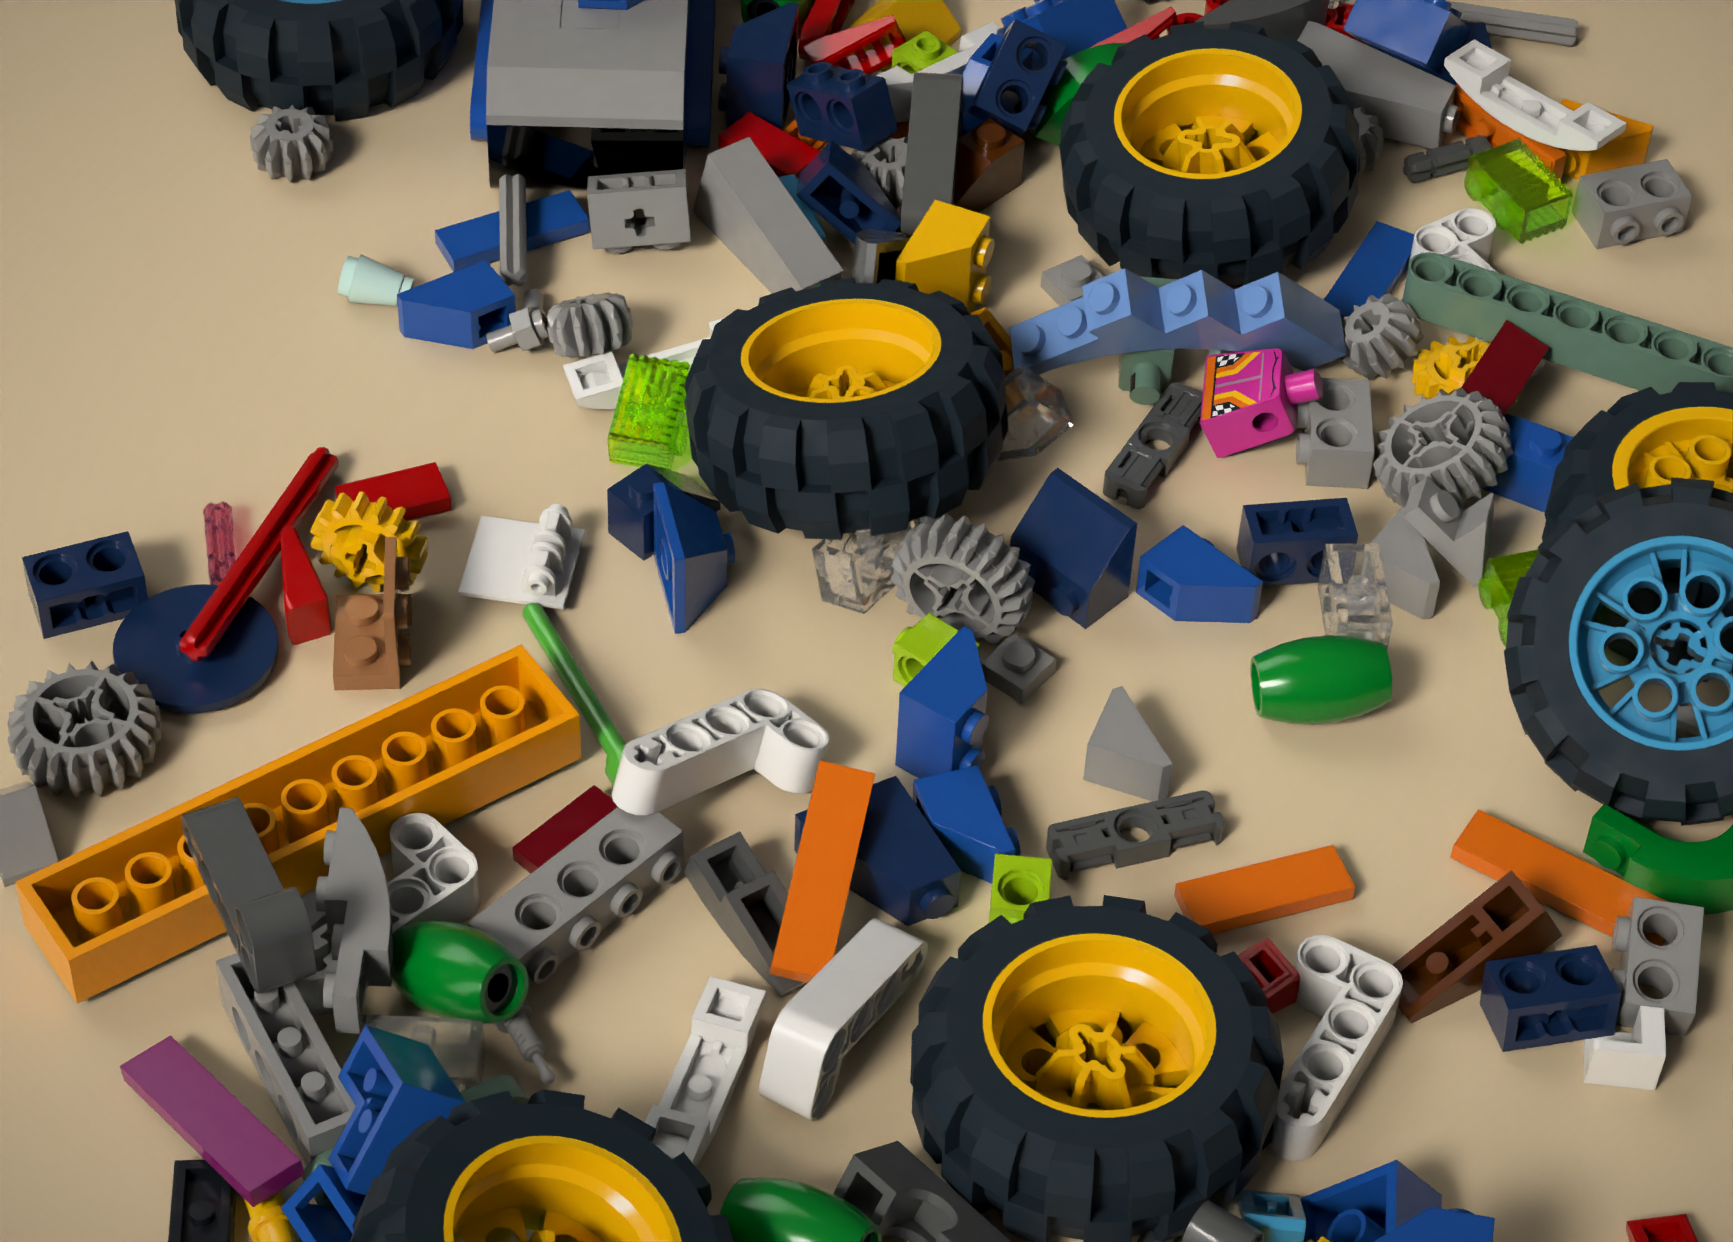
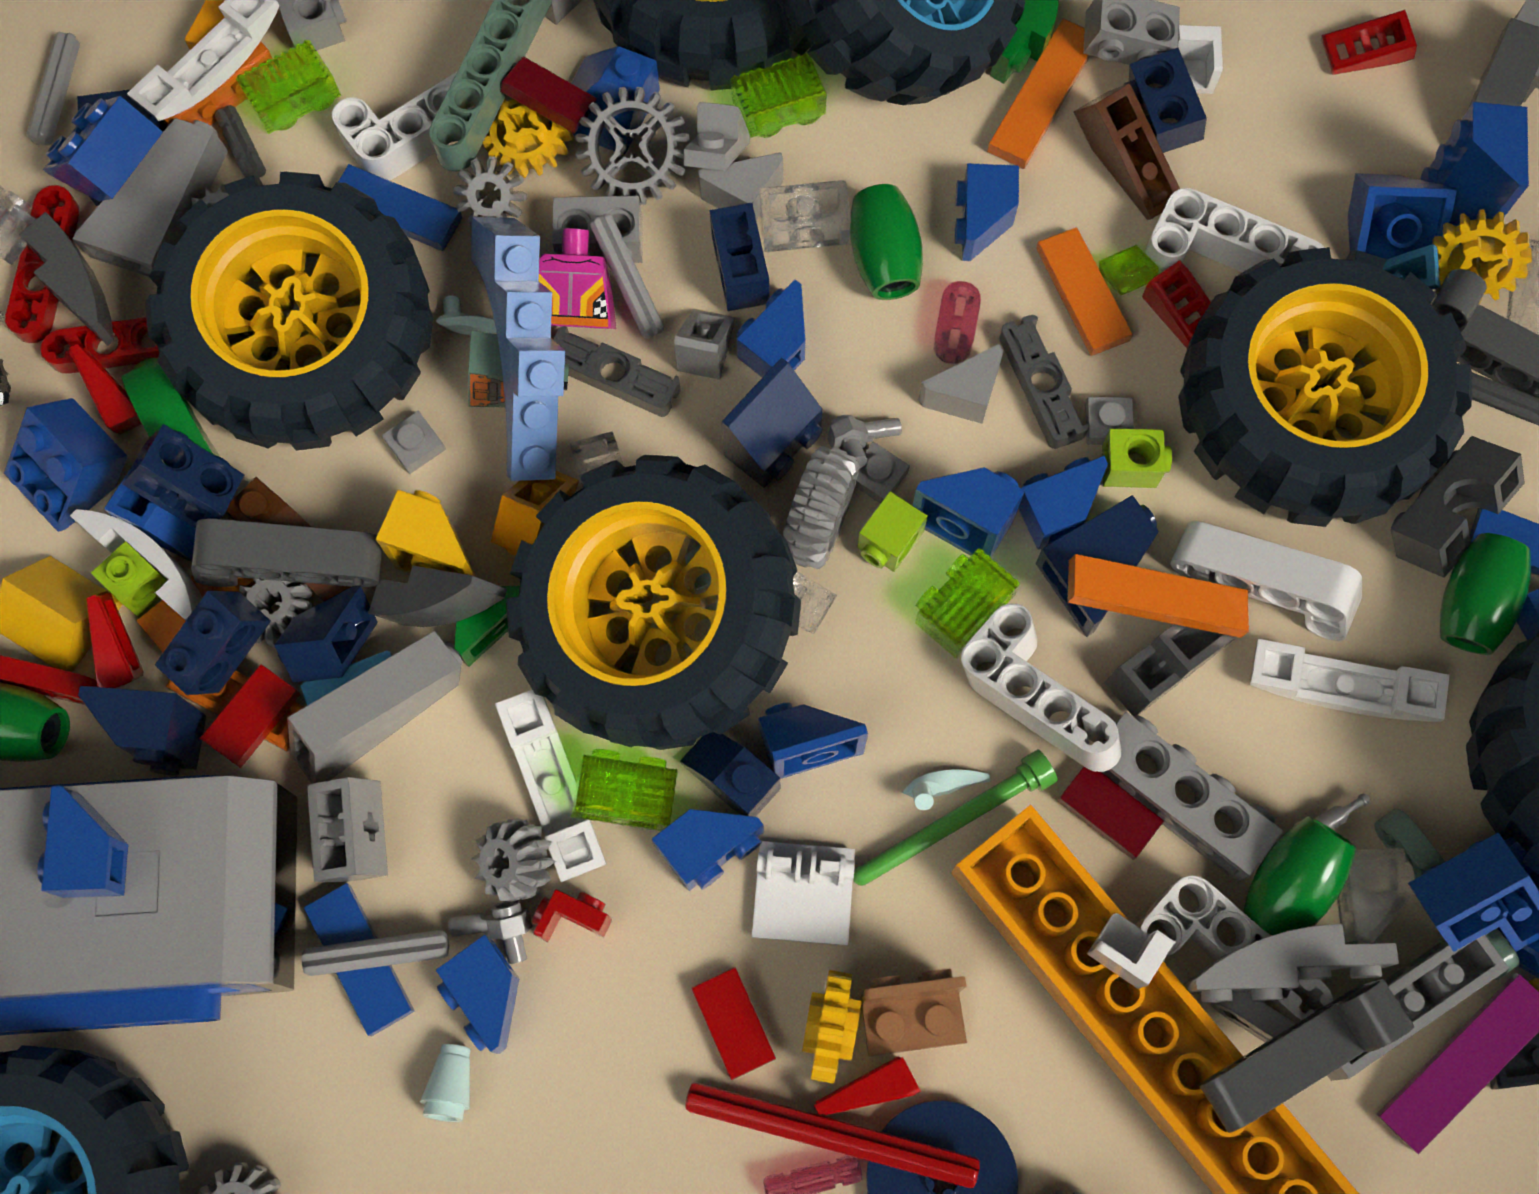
camera: 90 degrees left, 25 degrees up
none -> red bracket [532,889,612,942]
none -> light grey axle [590,214,664,339]
none -> blue slope [652,809,764,891]
none -> light grey slope [674,309,735,380]
none -> light grey piece [828,415,902,468]
none -> light aqua bar [902,769,990,810]
none -> clear neon green brick [915,548,1020,659]
none -> clear pink beam [933,281,981,364]
none -> blue slope [955,164,1019,261]
none -> light grey plate [1085,397,1134,445]
none -> white panel [1087,913,1175,989]
none -> clear neon green tile [1099,245,1159,295]

